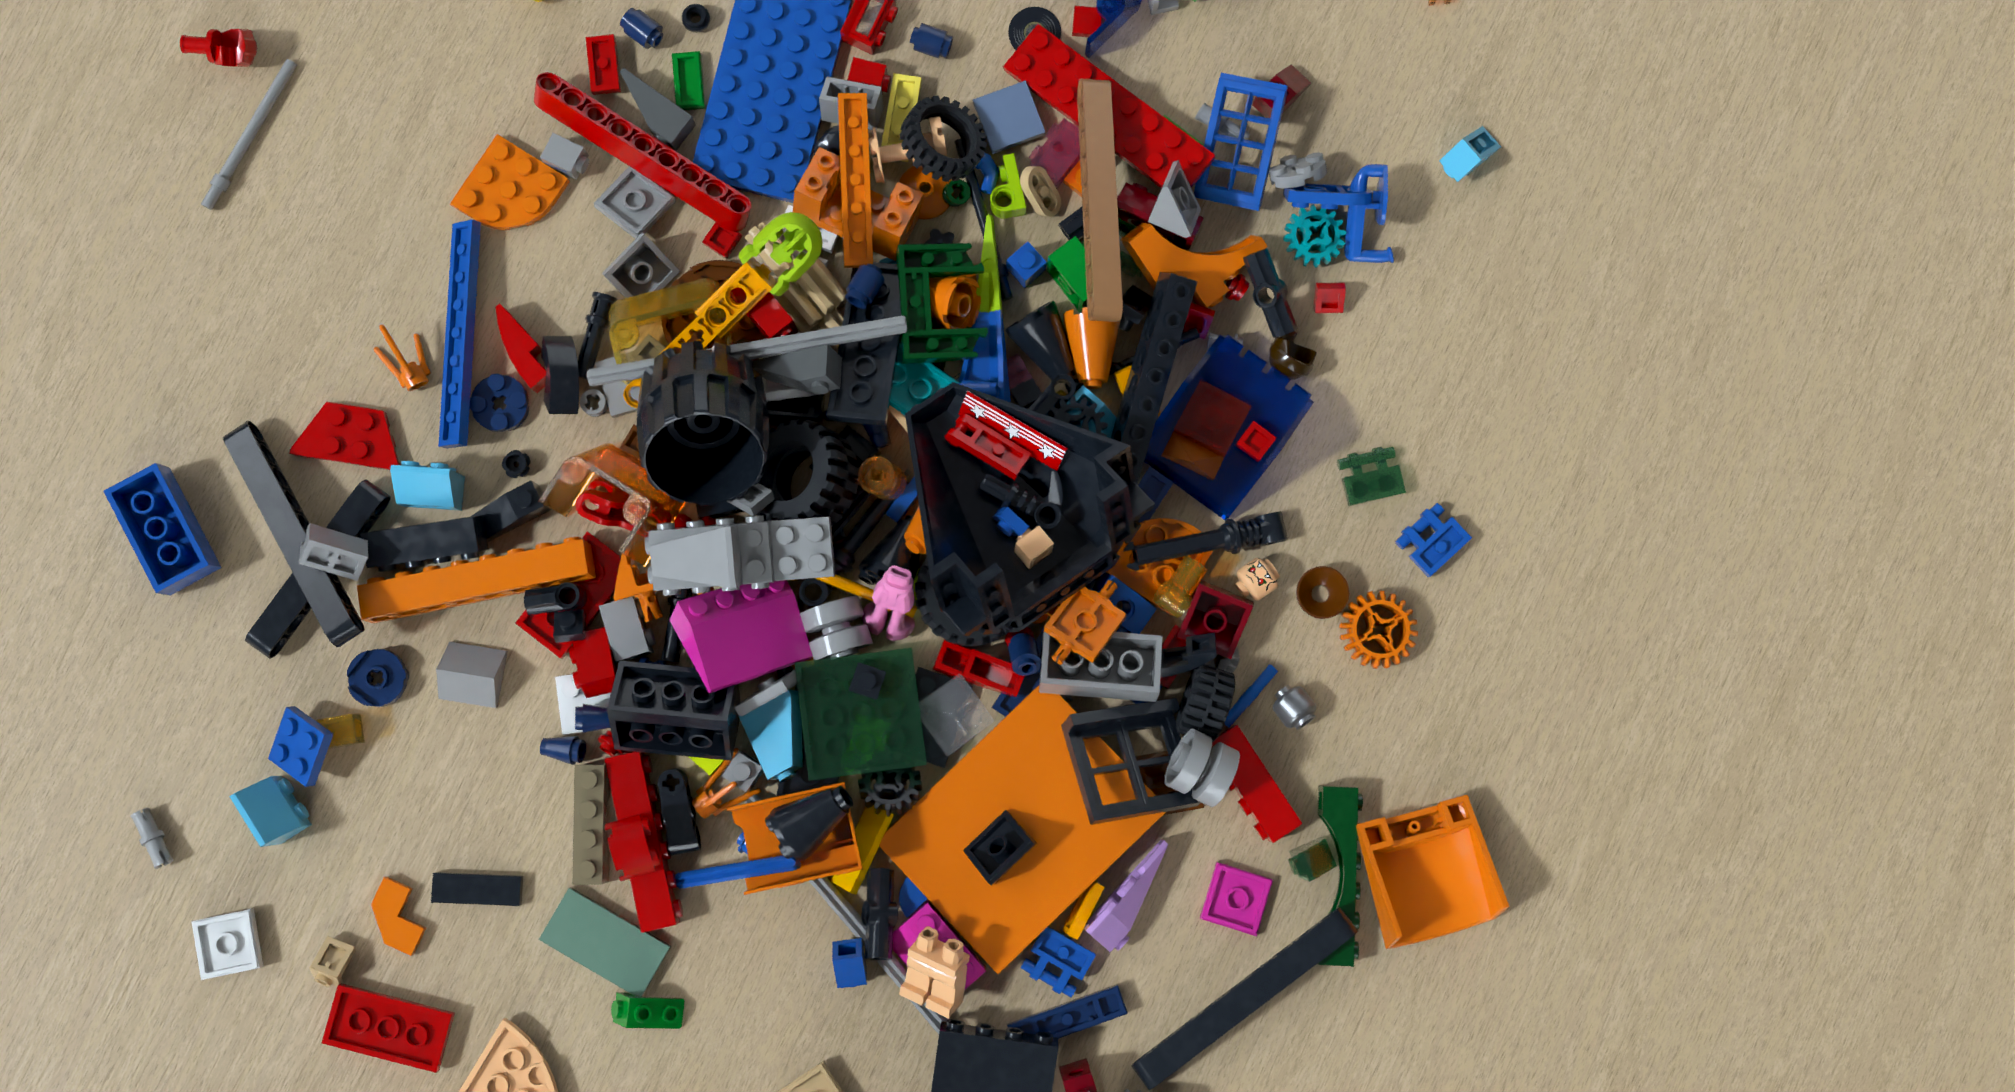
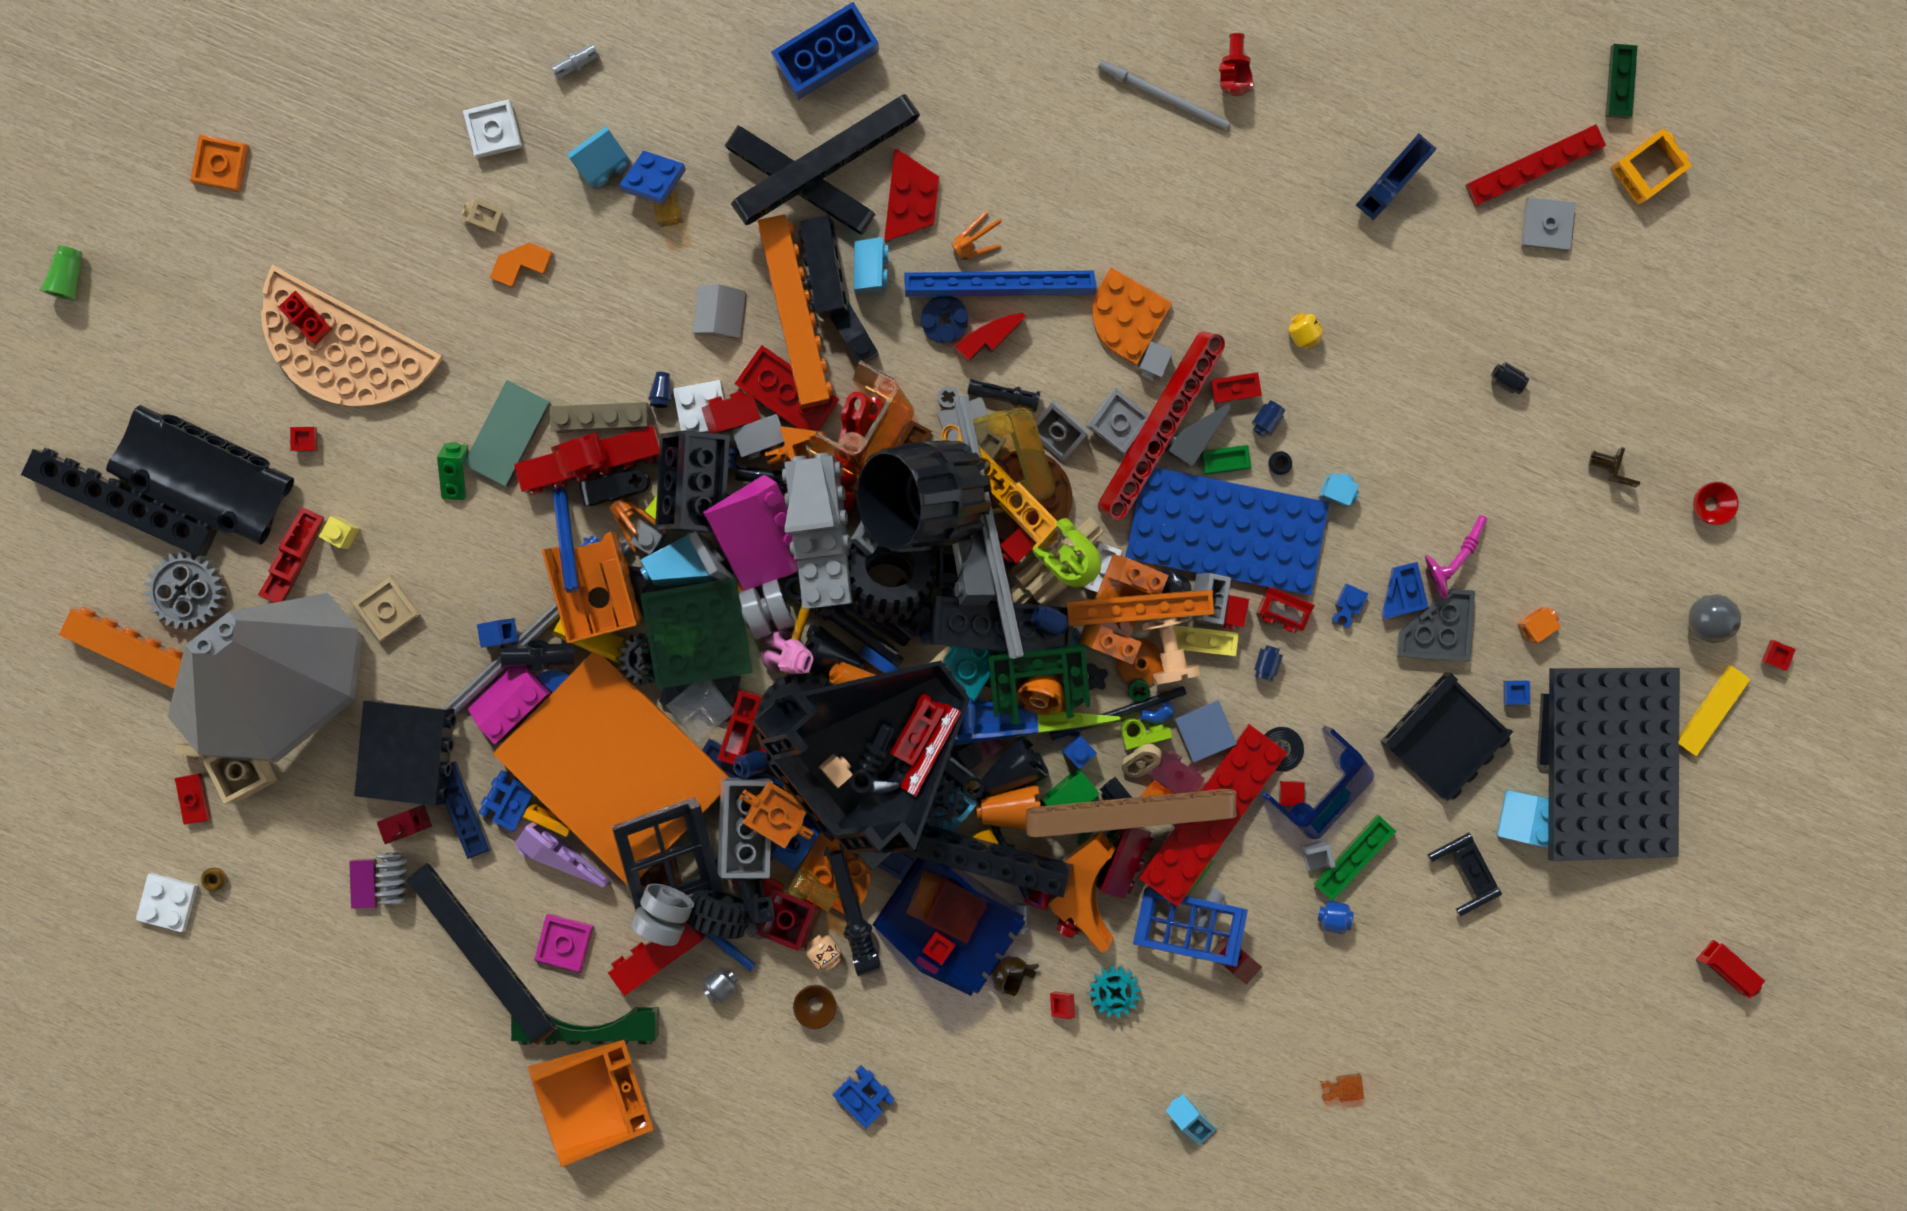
camera: 95 degrees right, 5 degrees up
light grey hinge [299,523,368,581] -> none
red plate [321,983,455,1073] -> none
dark blue plate [347,649,409,707] -> none
black tile [431,872,523,906] -> none
black plate [502,450,531,478] -> none
black piece [524,582,587,616] -> none
black brick [541,336,579,414] -> none
black plate [553,609,586,643] -> none
dark blue cone [575,704,610,733] -> none
red plate [598,730,625,757] -> none
red tile [702,222,742,260] -> none
black cone [765,786,853,861] -> none
black plate [849,662,887,700] -> none
clear orange wheel [858,456,906,500] -> none
light nougat hips [899,926,970,1019] -> none
black tyre [900,96,987,182] -> none
black slope [963,810,1037,886] -> none
blue plate [993,507,1029,537] -> none
black tile [1119,284,1152,331] -> none
light grey slope [1148,160,1201,238] -> none
black piece [1243,248,1298,338] -> none
light grey plate [1269,152,1327,188] -> none
blue plate [1283,164,1394,263] -> none
slope [1288,837,1337,882] -> none
clear green plate [1337,446,1406,507] -> none
orange gear [1339,591,1418,669] -> none

